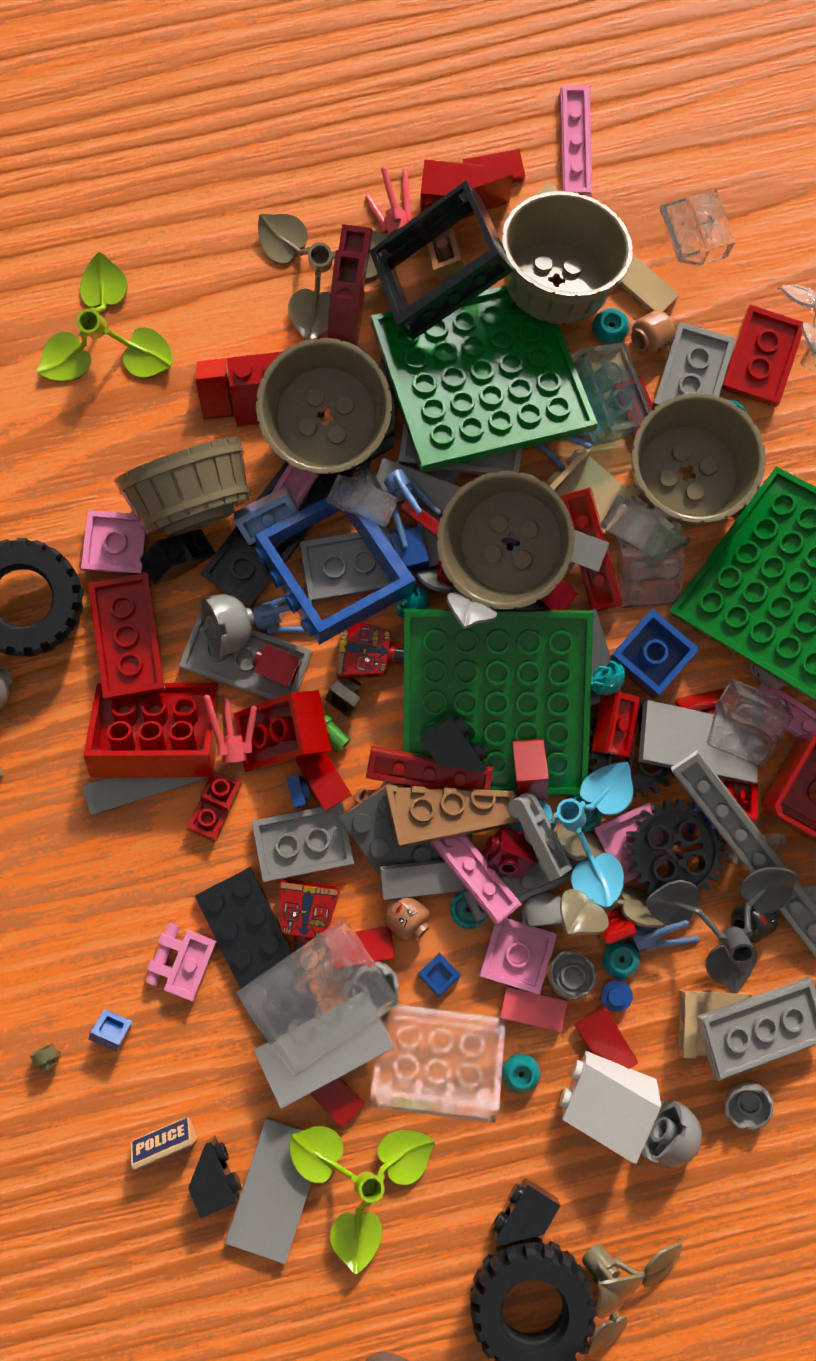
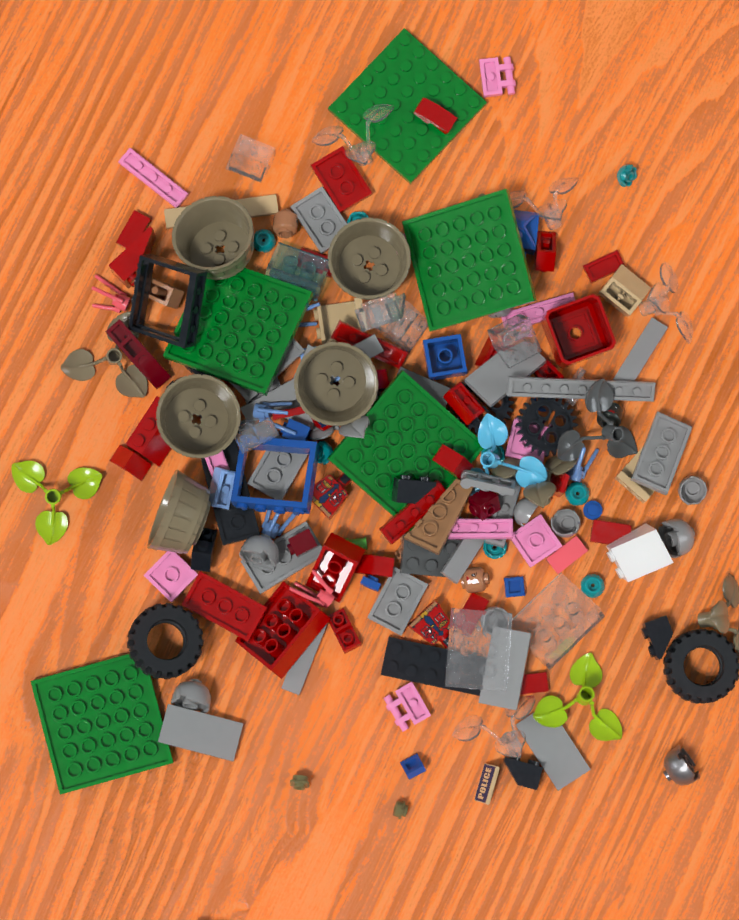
camera: 55 degrees left, 0 degrees up
dark brown tile [325,677,361,718] -> none
teal plate [591,661,625,695] -> none
none -> clear plant [453,695,535,758]

